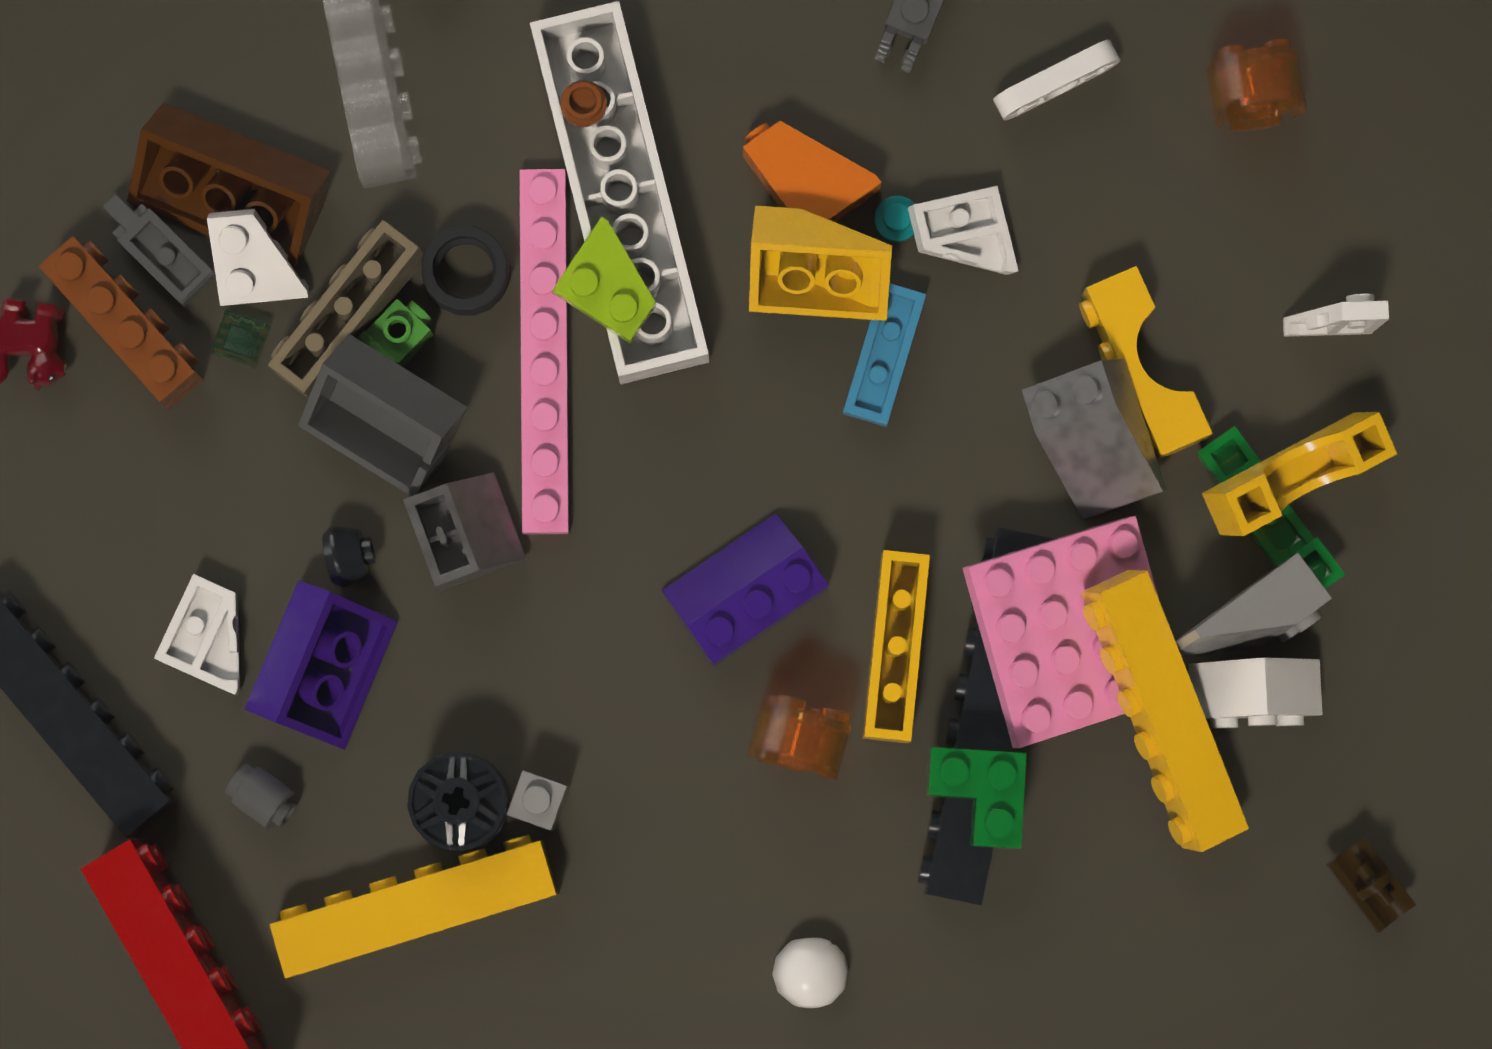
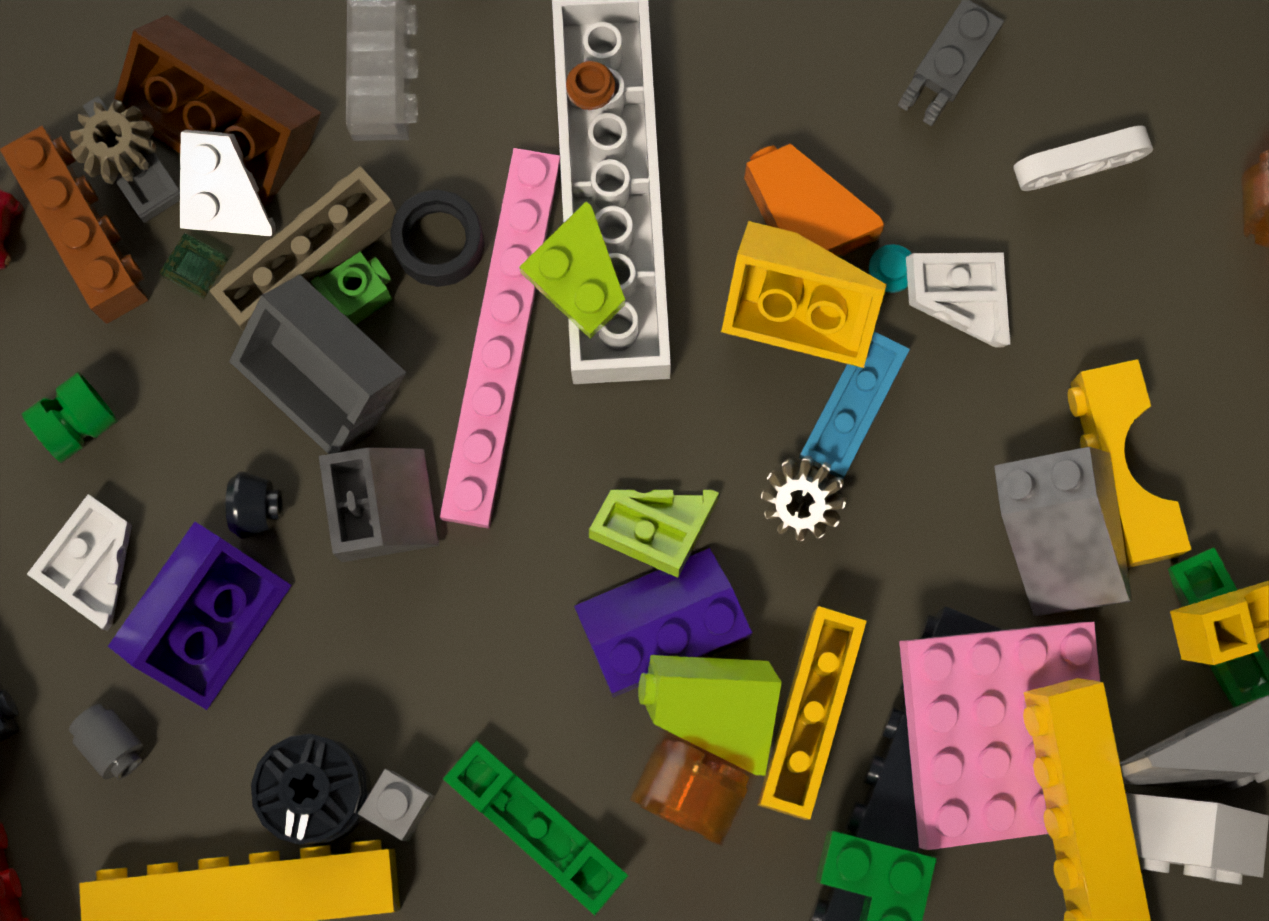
camera: 15 degrees right, 5 degrees down
none -> green wheel [21,372,118,463]
none -> dark tan gear [70,99,156,185]
none -> green slope [443,740,629,916]
none -> lime wing [589,490,719,578]
none -> lime slope [638,655,782,776]
none -> dark tan gear [761,456,847,541]

